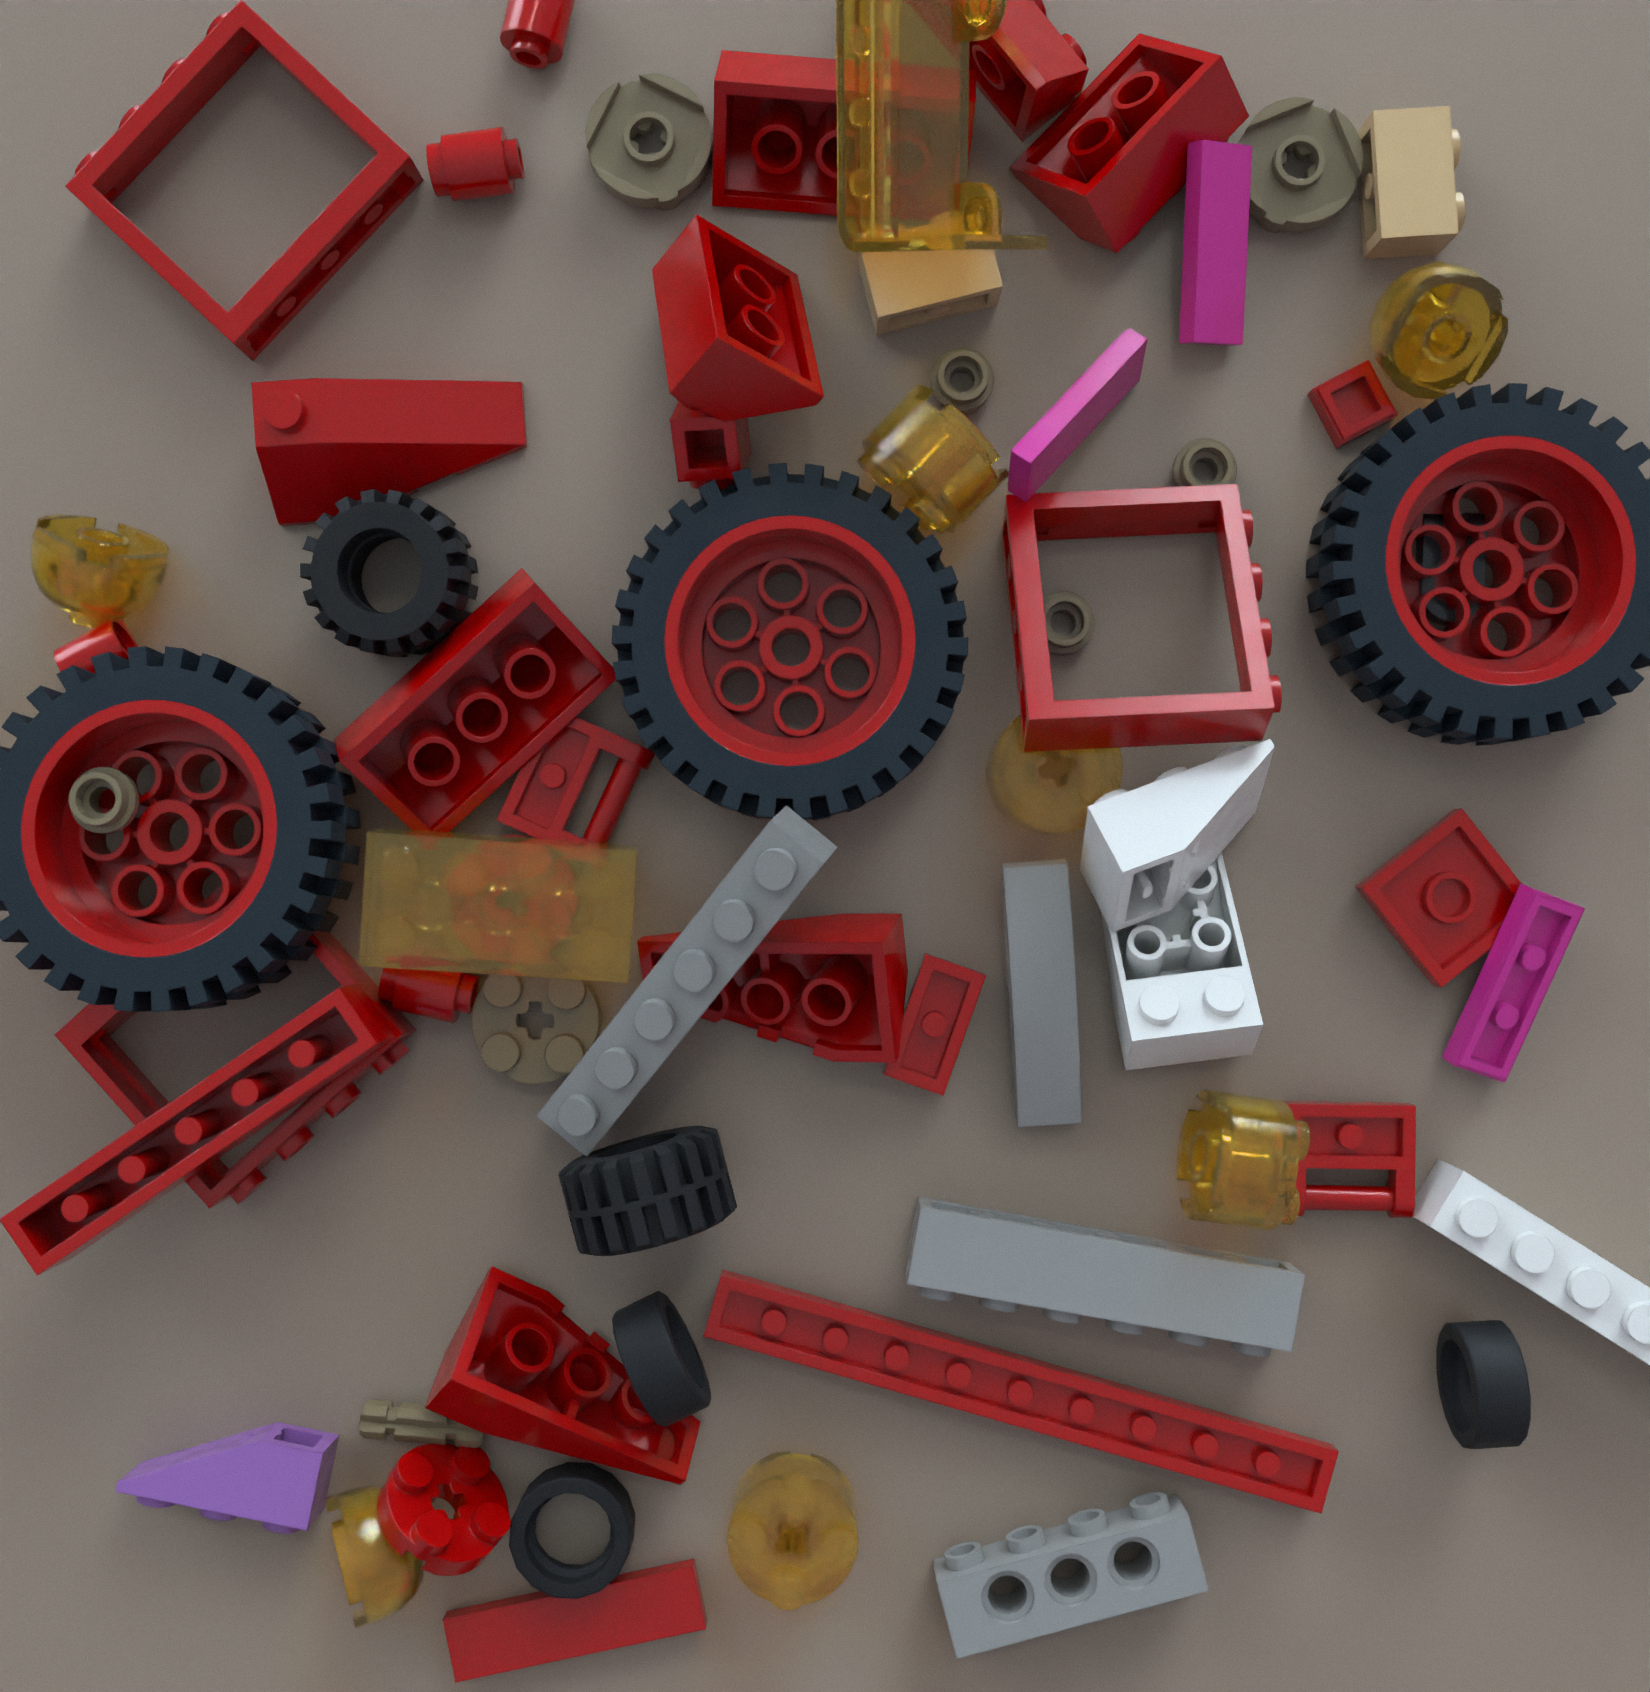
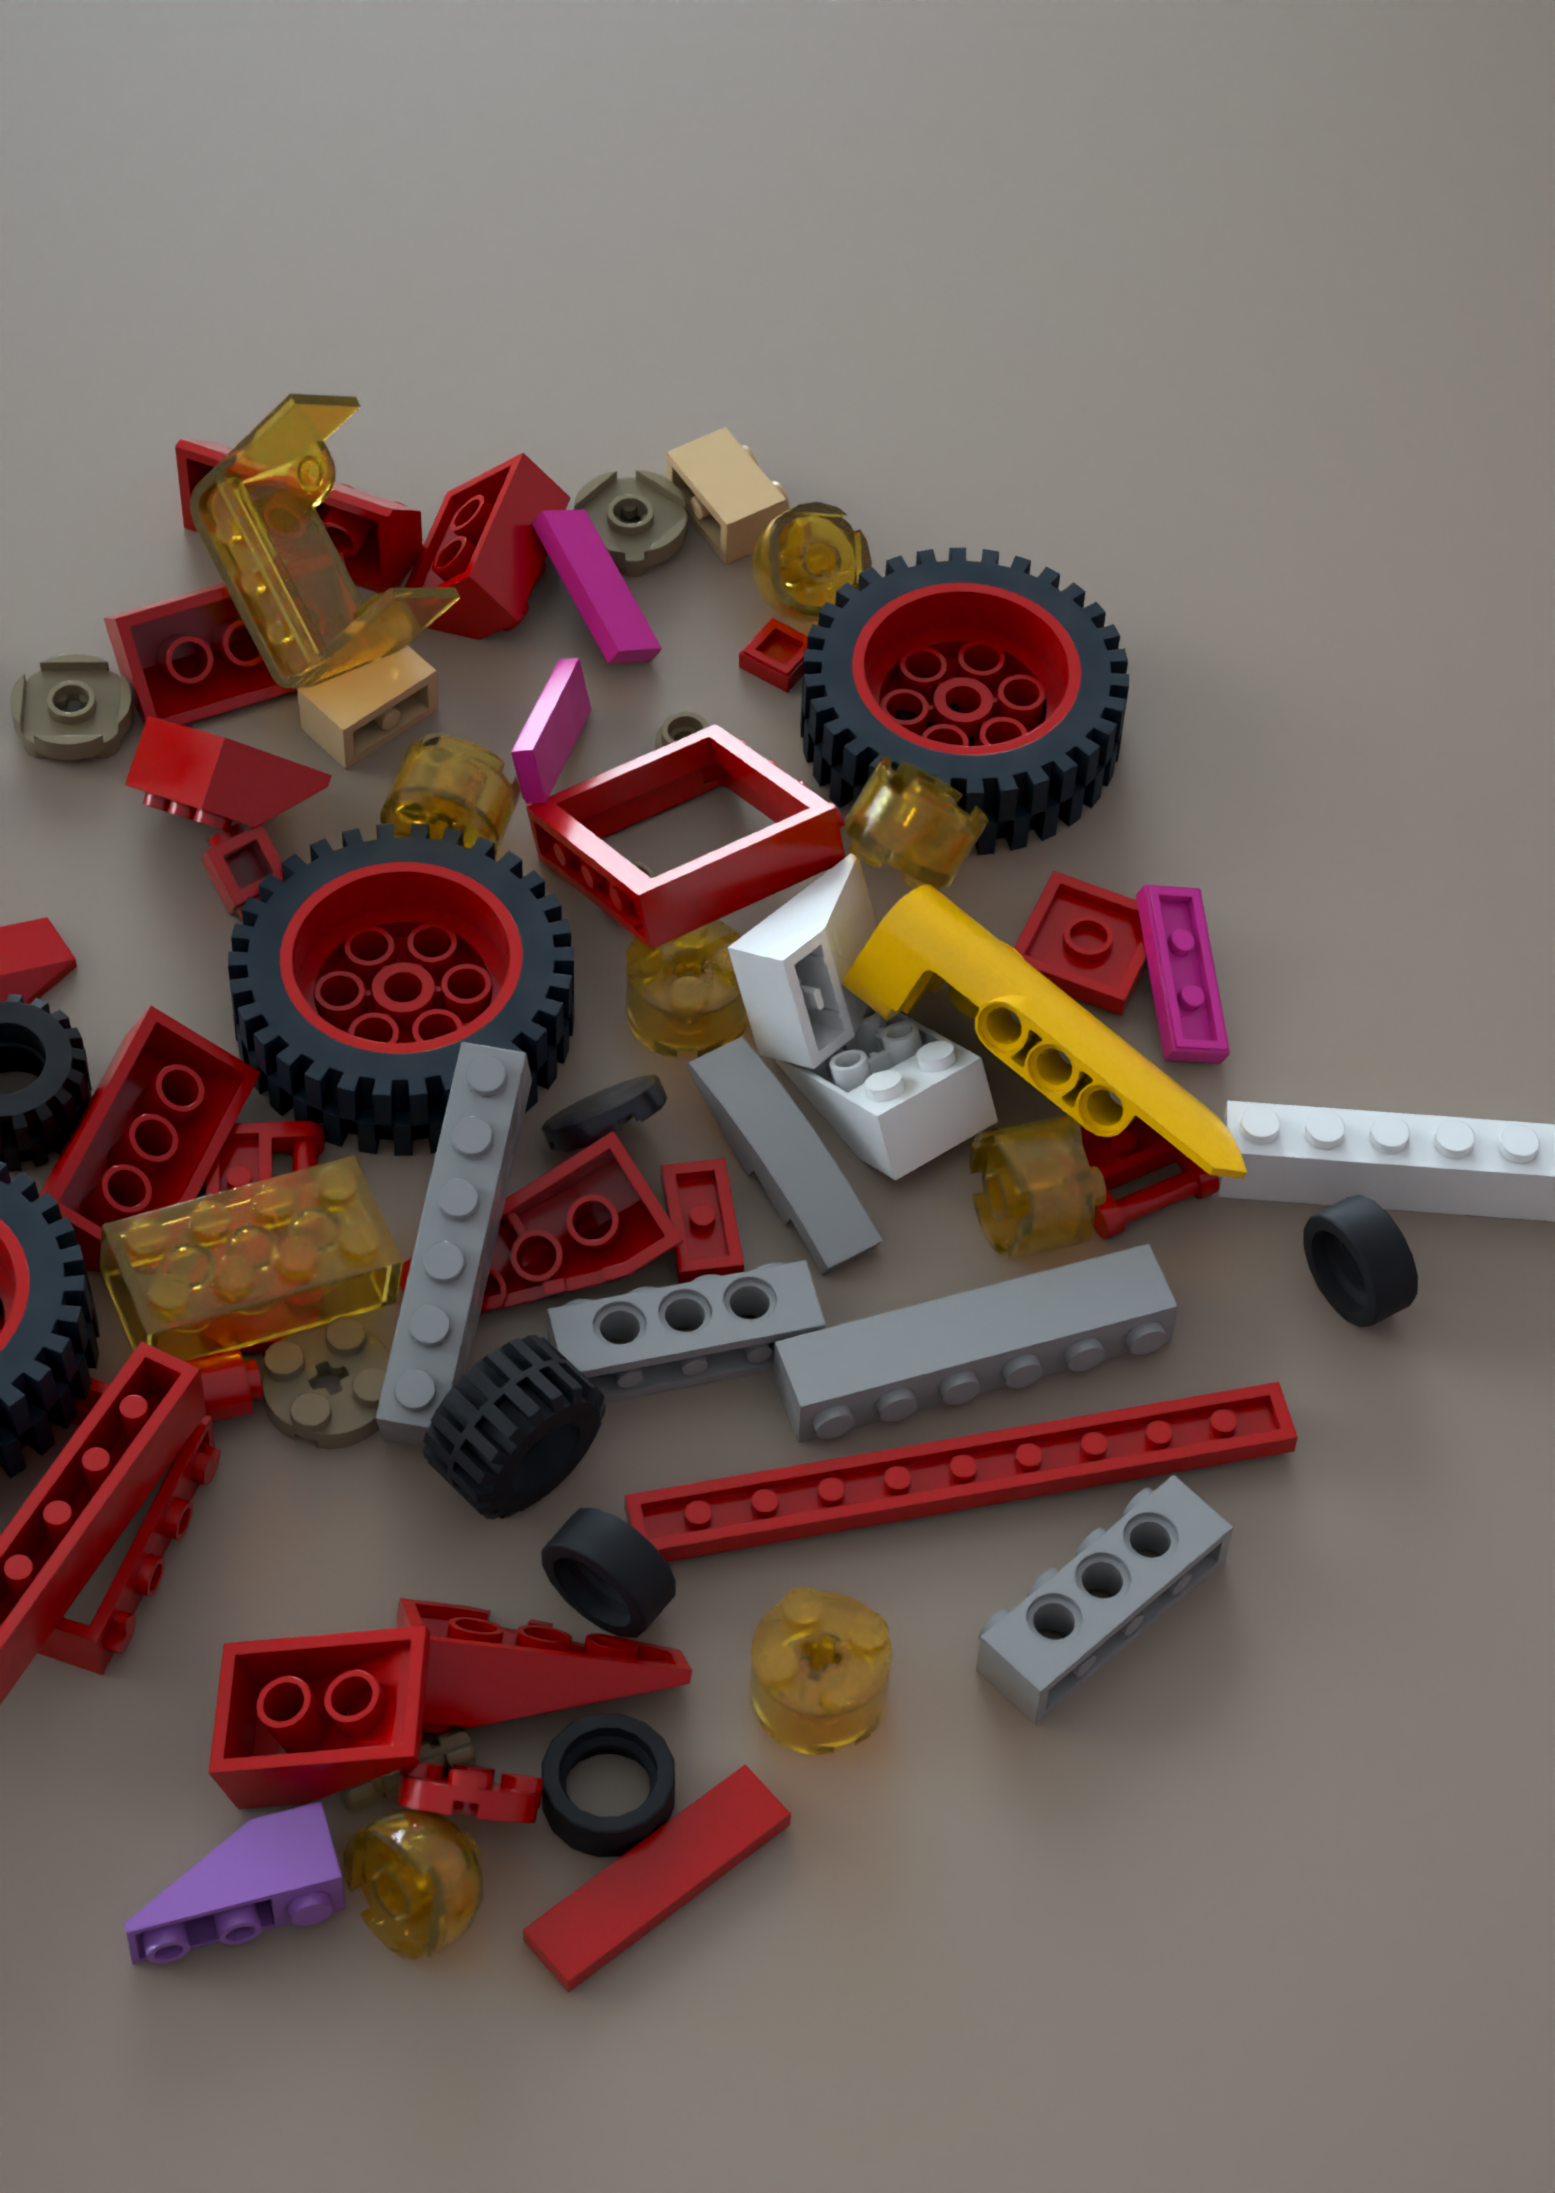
camera: 30 degrees left, 35 degrees down
none -> red slope [208,1625,430,1810]
none -> black tile [541,1075,668,1152]
none -> light grey brick [547,1260,826,1403]
none -> yellow panel [842,884,1247,1179]
none -> clear yellow brick [844,757,989,890]

